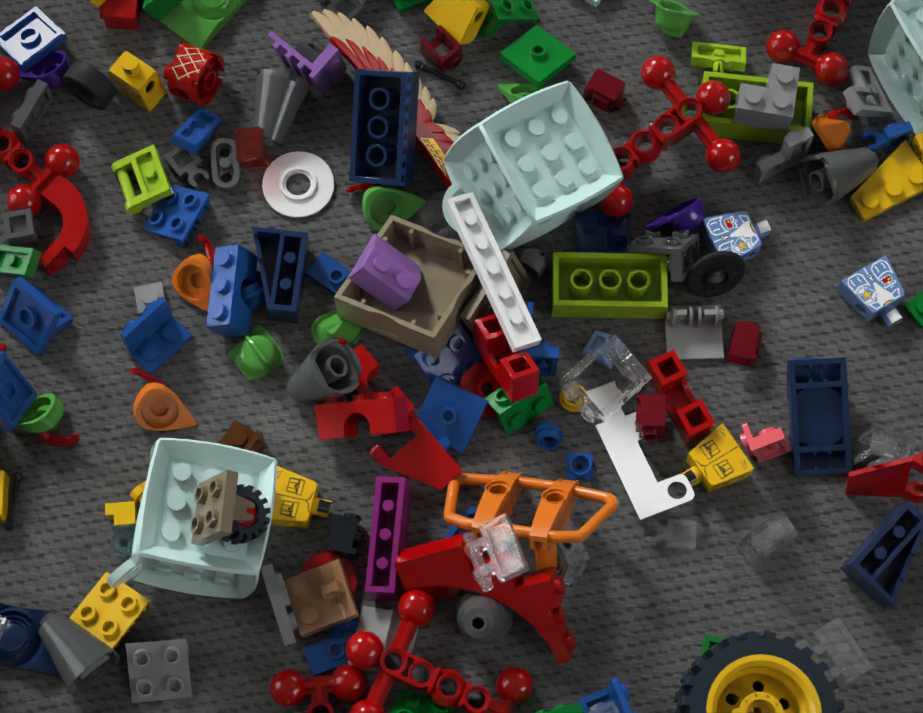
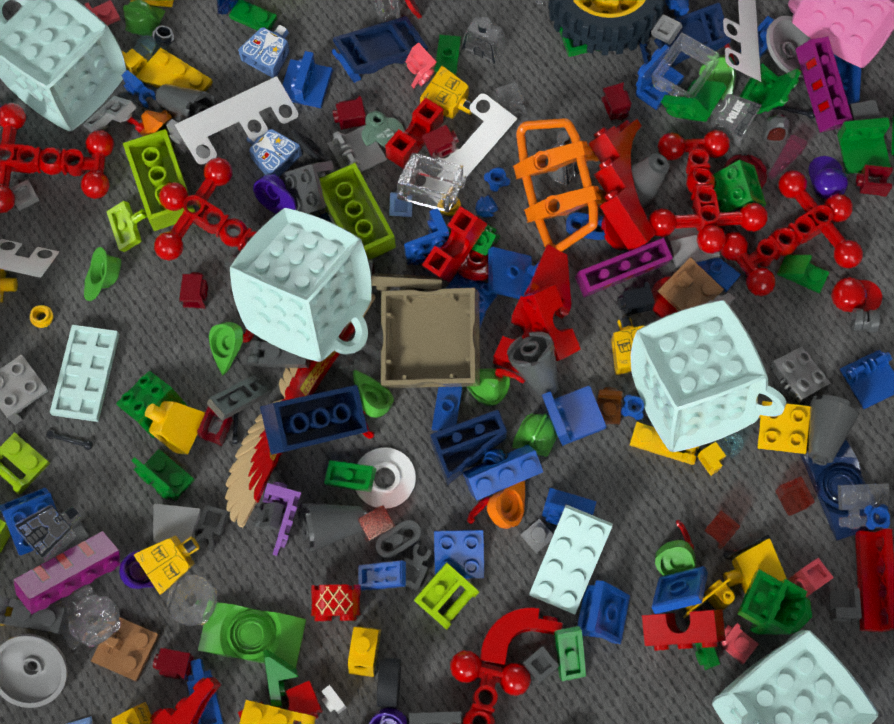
camera: 115 degrees left, 0 degrees up
orange piece [129,368,197,431] -> none
dark tan plate [190,470,271,546] -> none
medium lavender slope [348,234,421,311] -> none
white plate [445,192,542,353] -> none
clear plate [463,513,529,592] -> none
green plate [499,25,576,89] -> none
light grey brick [732,63,800,132] -> none
none -> white piece [175,76,298,164]
none -> dark grey plate [207,375,271,421]
none -> blue bracket [282,51,333,108]
none -> white plate [322,685,347,714]
none -> green plate [324,460,377,492]
none -> sand green plate [361,111,405,147]
none -> green plate [435,34,461,76]
none -> light aqua plate [529,505,613,614]
none -> blue bracket [542,386,606,446]
none -> dark red window [601,82,632,120]
none -> clear red panel [704,510,740,550]
none -> clear red panel [775,476,815,516]

